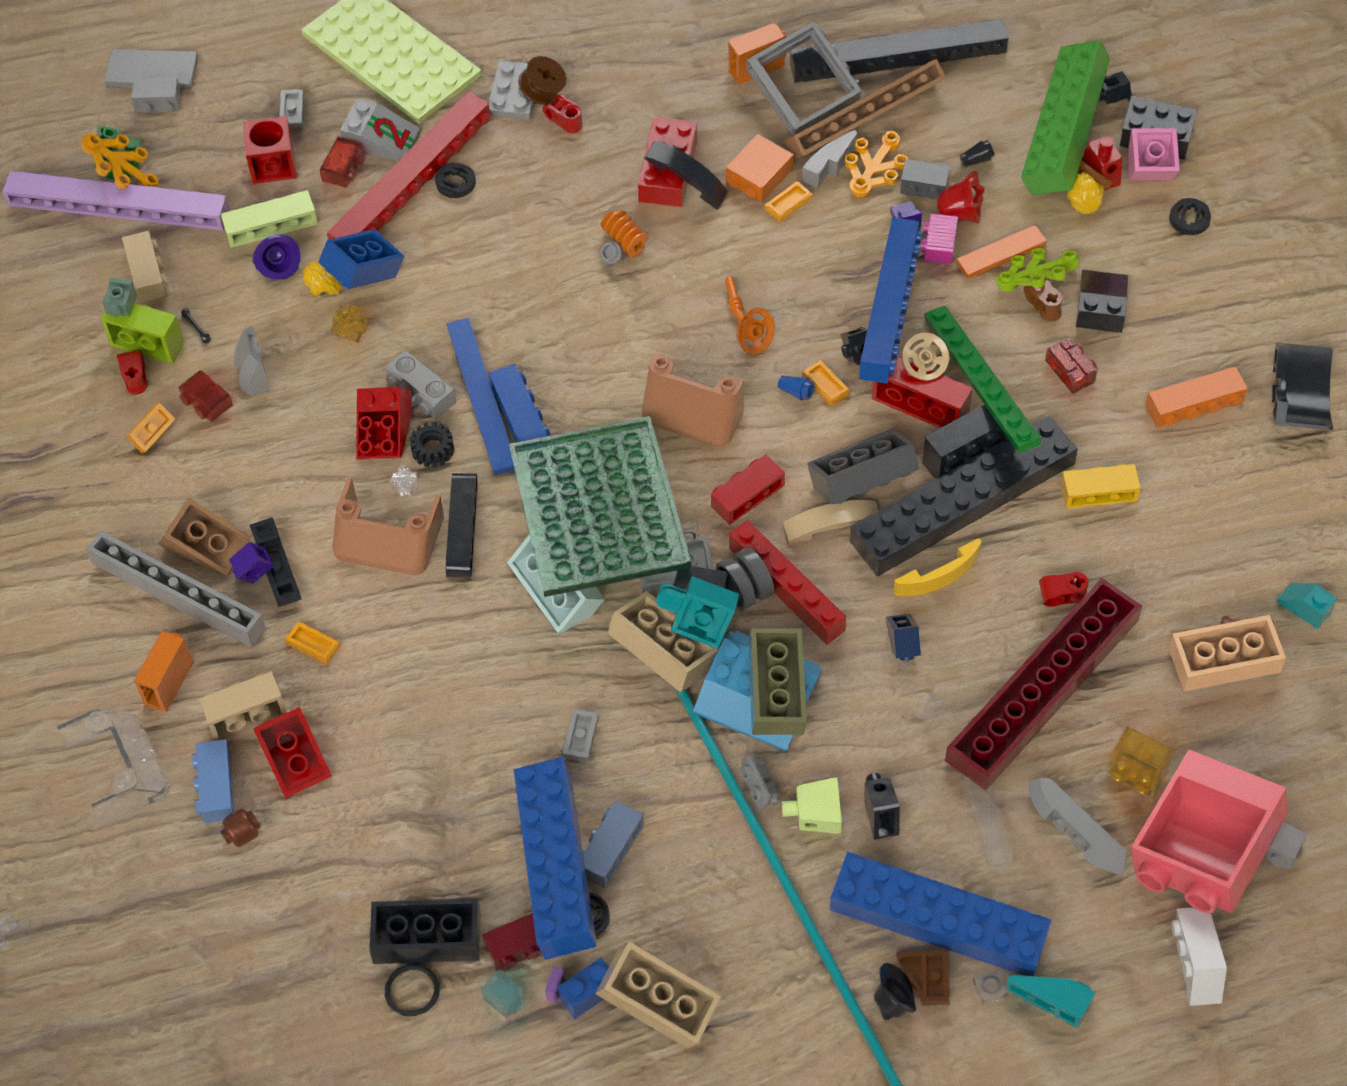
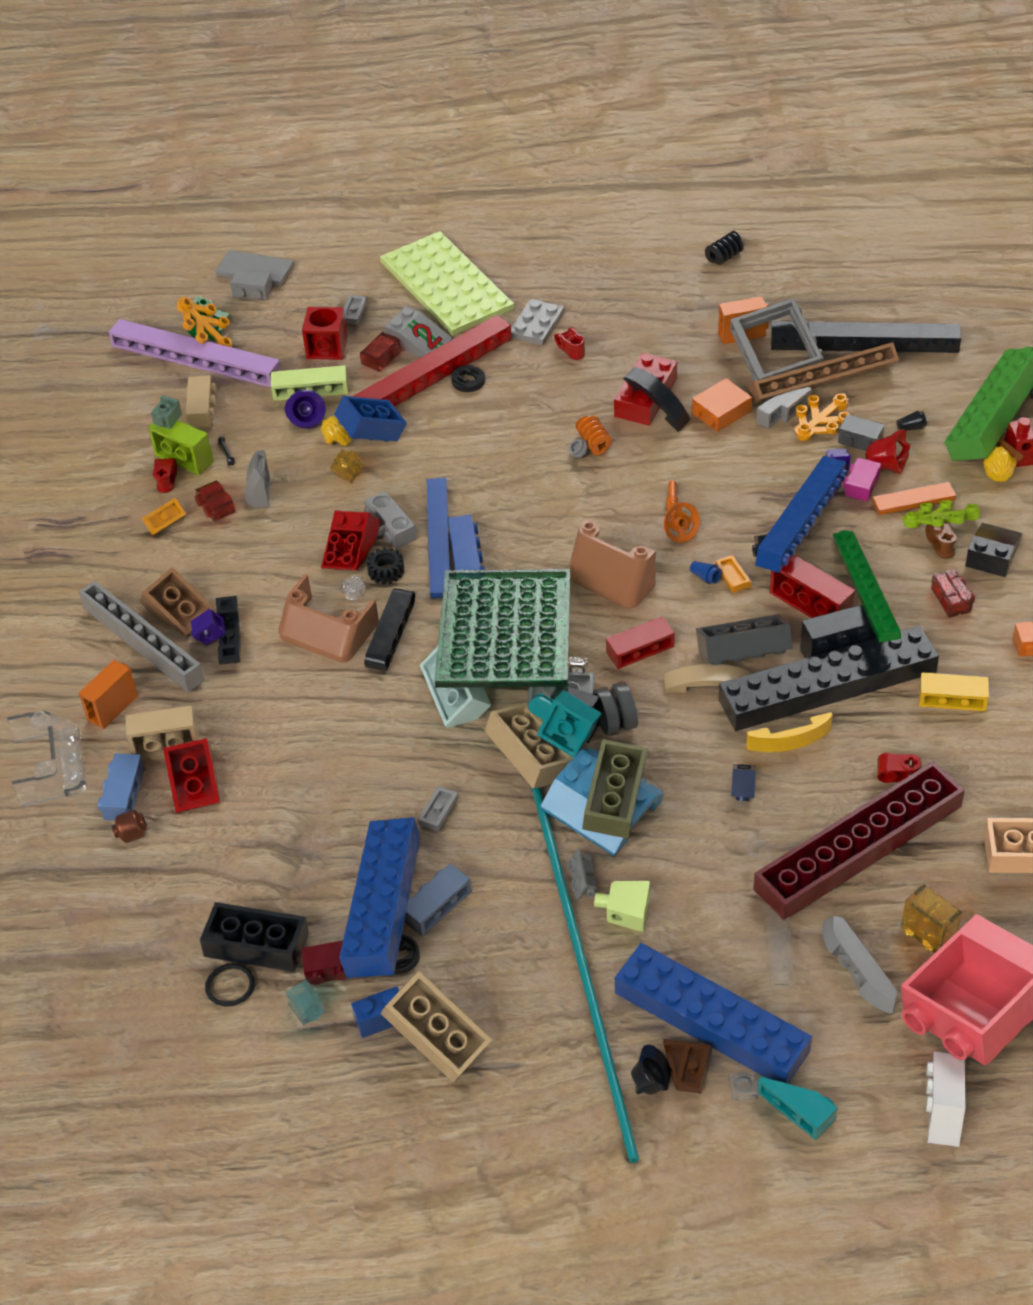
camera: 15 degrees right, 10 degrees down
light orange tile [285,621,341,665] -> none
reddish brown piece [518,56,567,105] -> none
medium lavender tile [545,966,565,1003] -> none
red brick [729,520,846,645] -> none
light orange tile [765,181,813,222] -> none
black torso [864,773,900,840] -> none
tan dish [902,333,949,380] -> none

